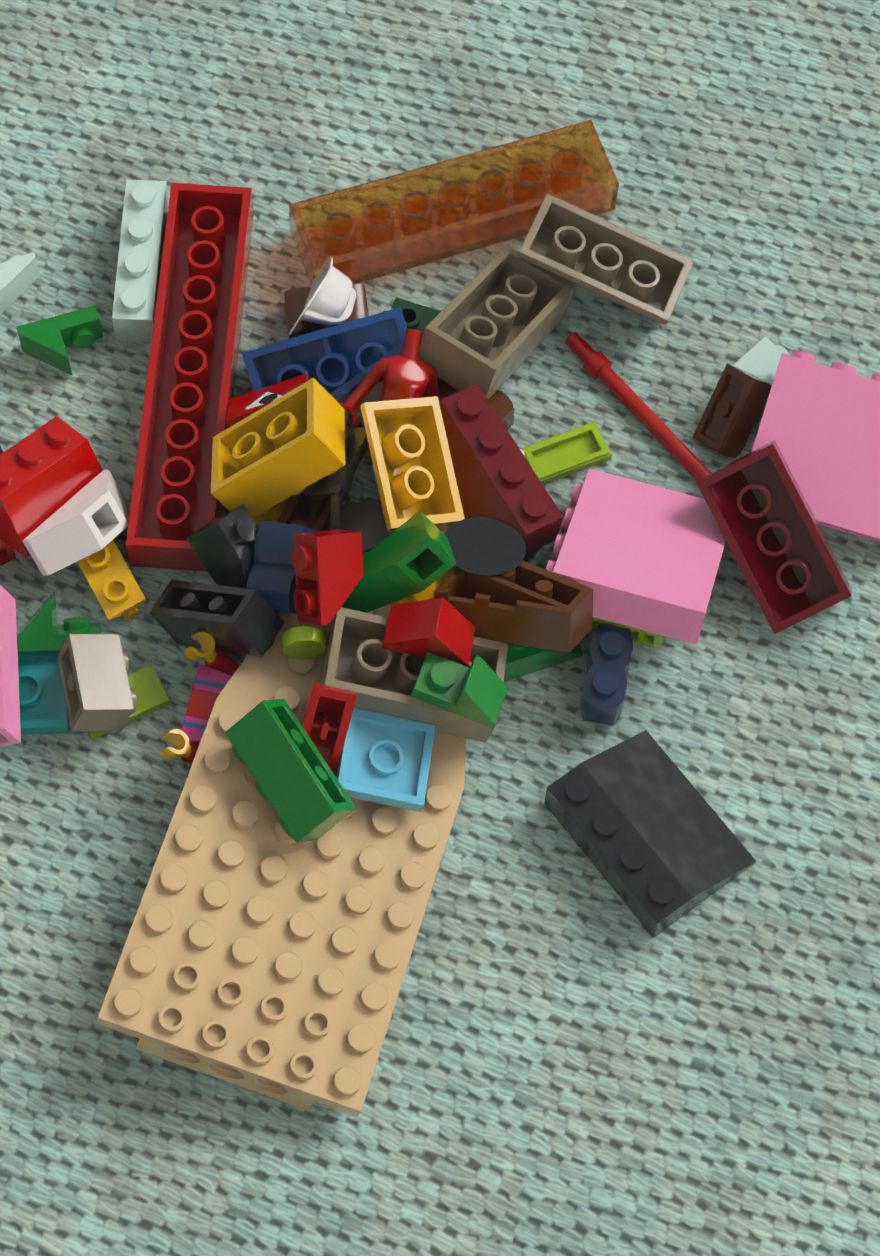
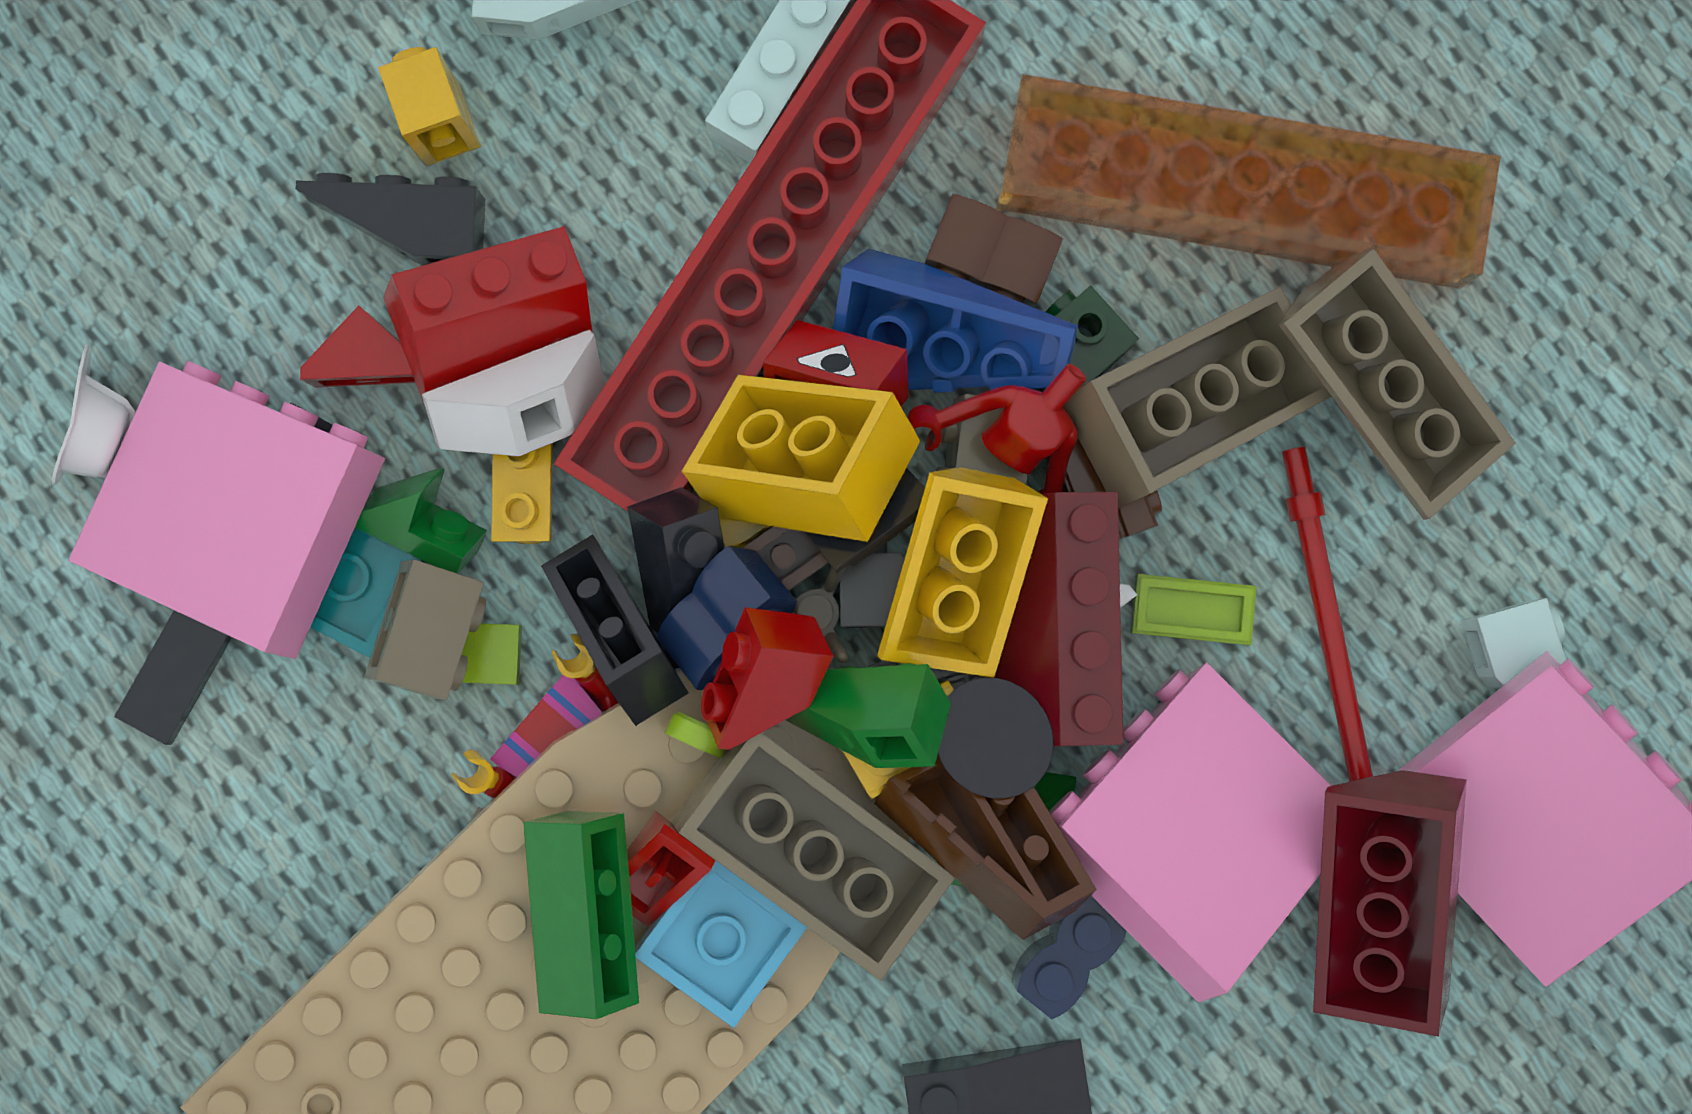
camera: 30 degrees right, 20 degrees up
green slope [16,306,103,375] -> none
white piece [288,256,357,336] -> none
red slope [382,597,476,667] -> none
green slope [410,652,508,729] -> none
reddish brown slope [692,363,772,458] -> none

